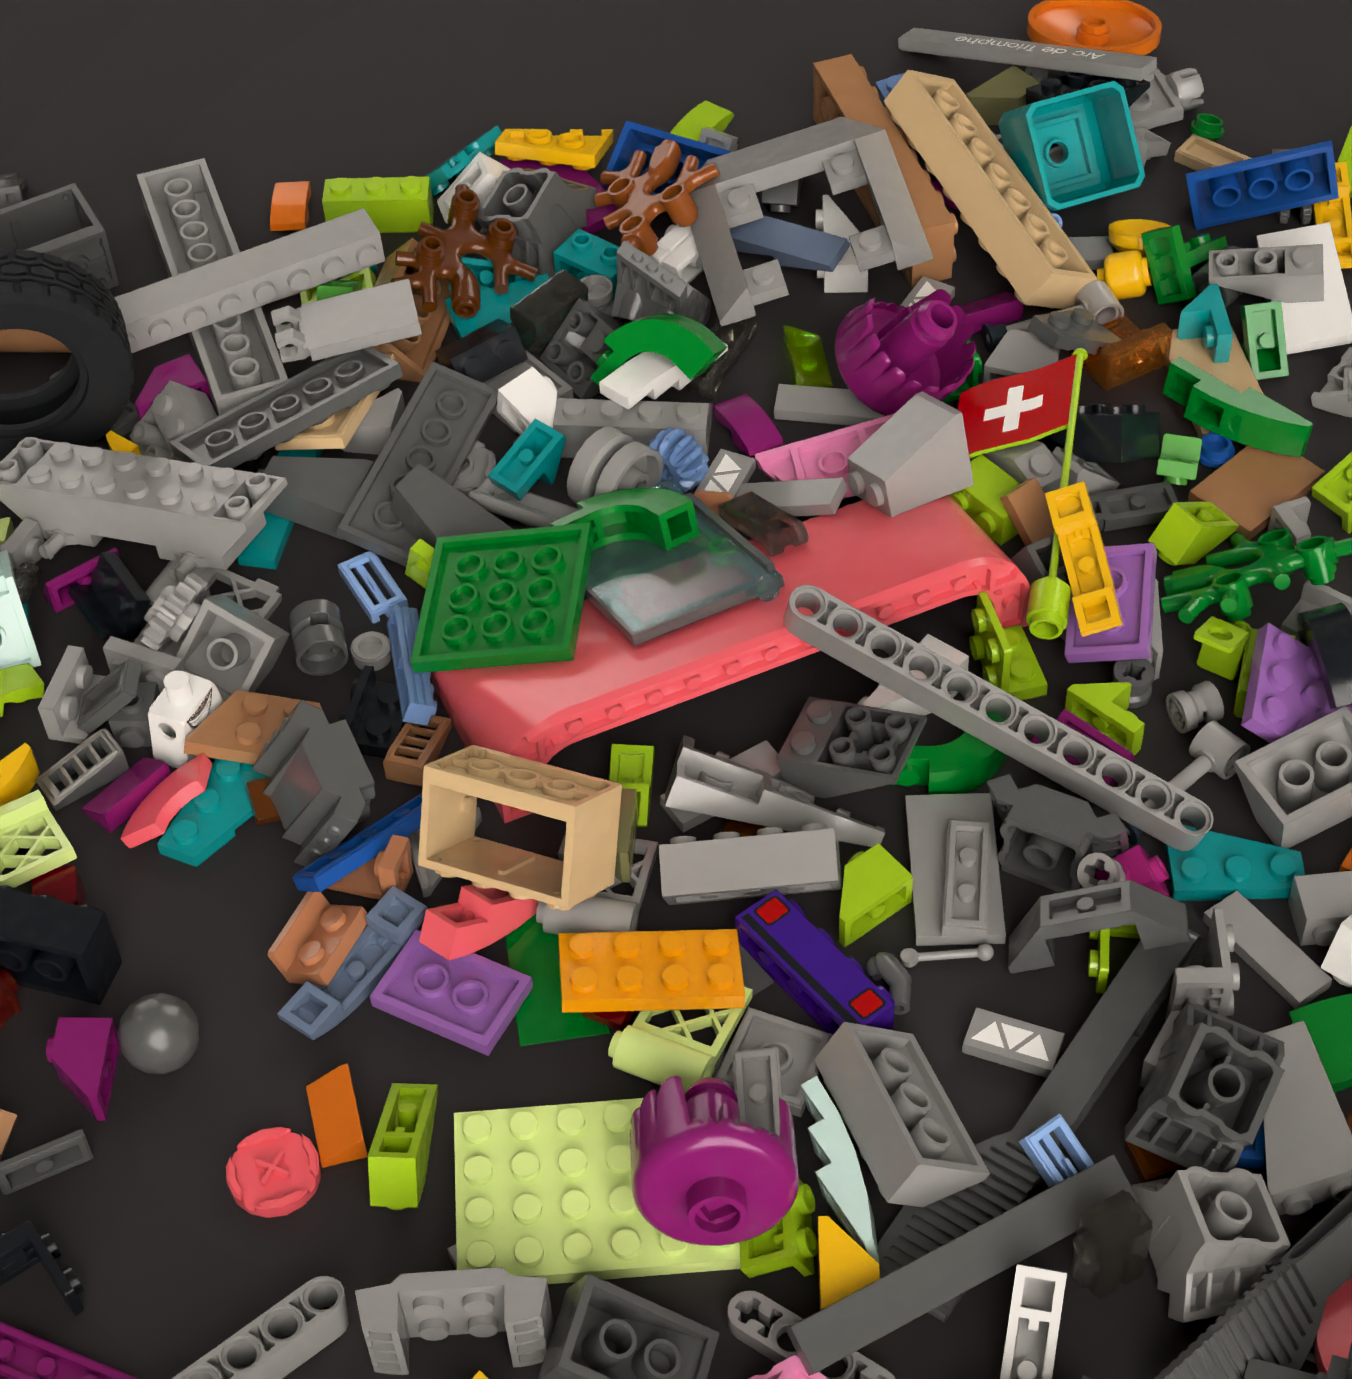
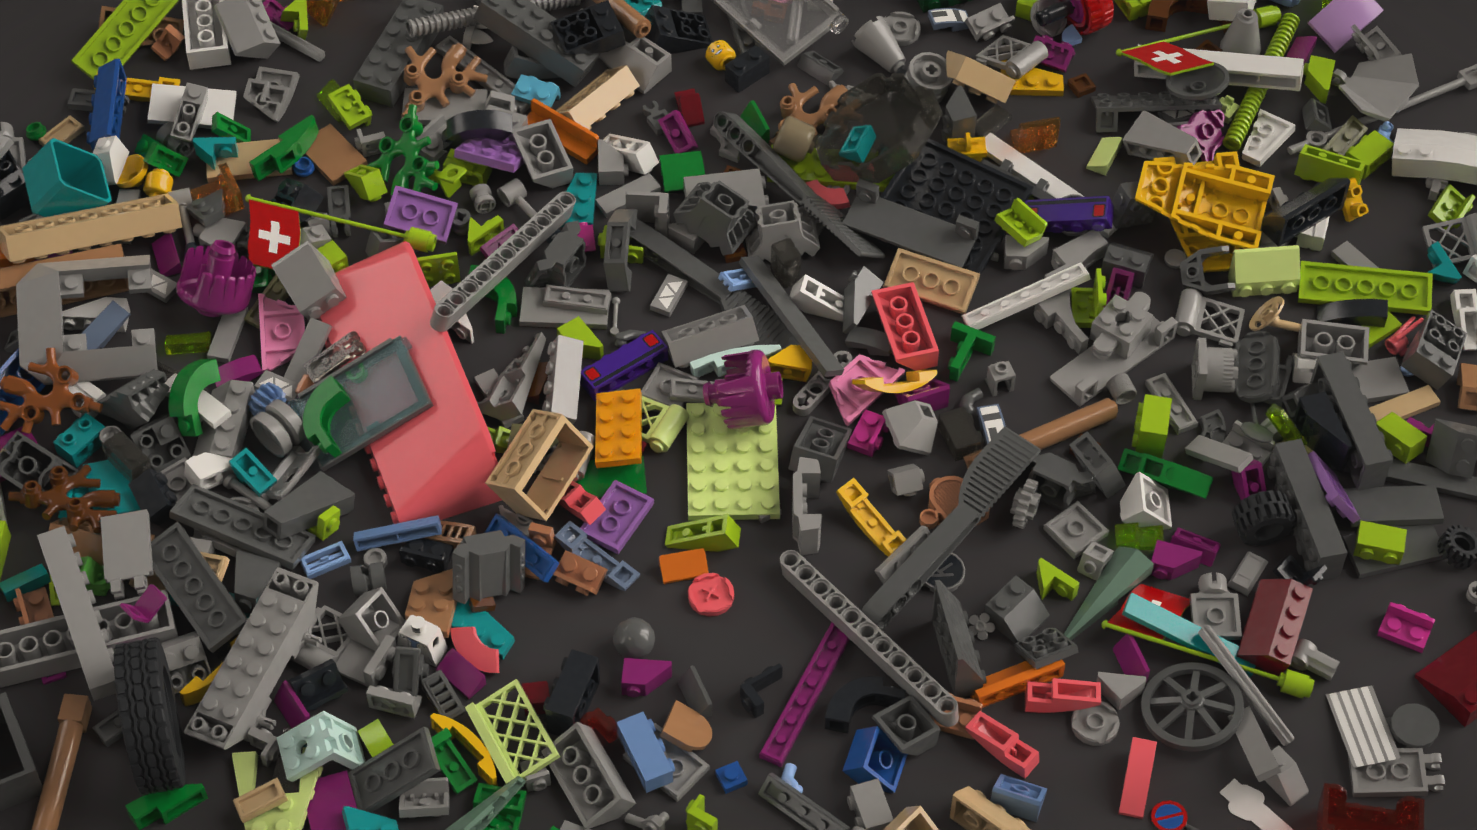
camera: 90 degrees left, 5 degrees up
light grey gear [140,572,209,652] -> none
green plate [410,522,595,673] -> none
dark grey slope [777,696,927,799] -> none
medium nougat tile [1000,477,1054,546] -> none
yellow slope [1045,481,1123,637] -> none
light grey bush [1077,852,1127,888] -> none
bright green bracket [1156,433,1202,485] -> none
none -> white slope [93,136,129,185]
none -> magenta bracket [119,584,167,623]

